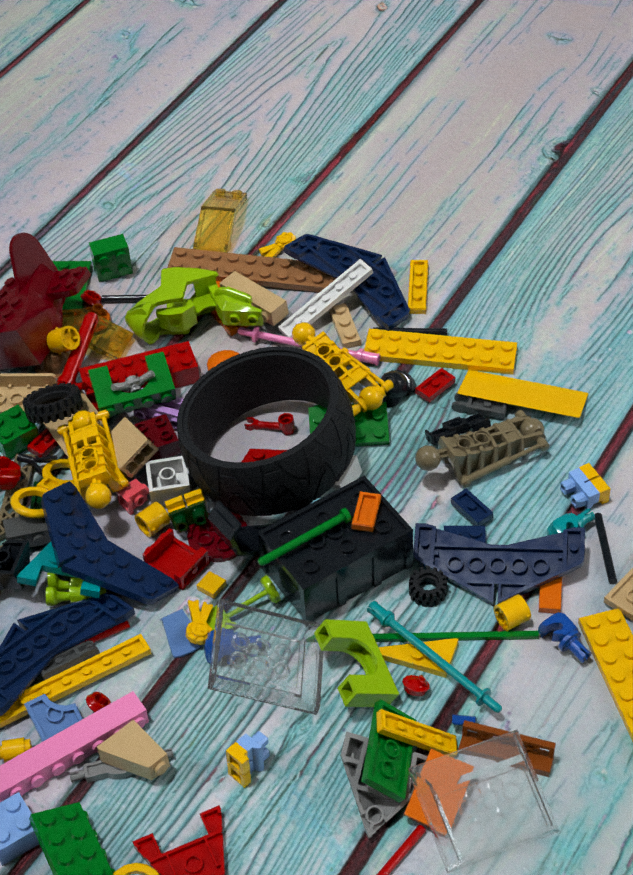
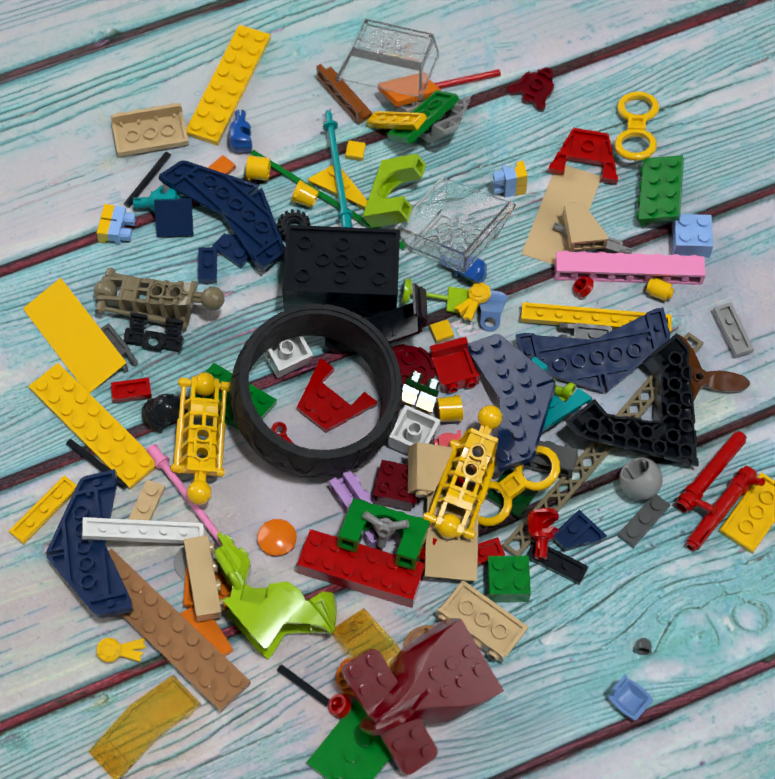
camera: 150 degrees left, 15 degrees up
black plant [17,453,58,476] -> none
black tyre [22,383,83,424] -> none
medium blue tile [24,694,83,742] -> none
yellow piece [47,325,80,355] -> none
red cylinder [56,312,99,390] -> none
green brick [89,234,133,282] -> none
green bar [258,508,352,566] -> none
orange tile [351,491,381,532] -> none
red hat [402,675,430,696] -> none
blue tile [452,714,476,725] -> none
none -> dark blue tile [154,198,194,237]
none -> yellow piece [291,180,319,208]
none -> yellow tile [345,140,366,161]
none -> tan sticker [521,165,602,265]

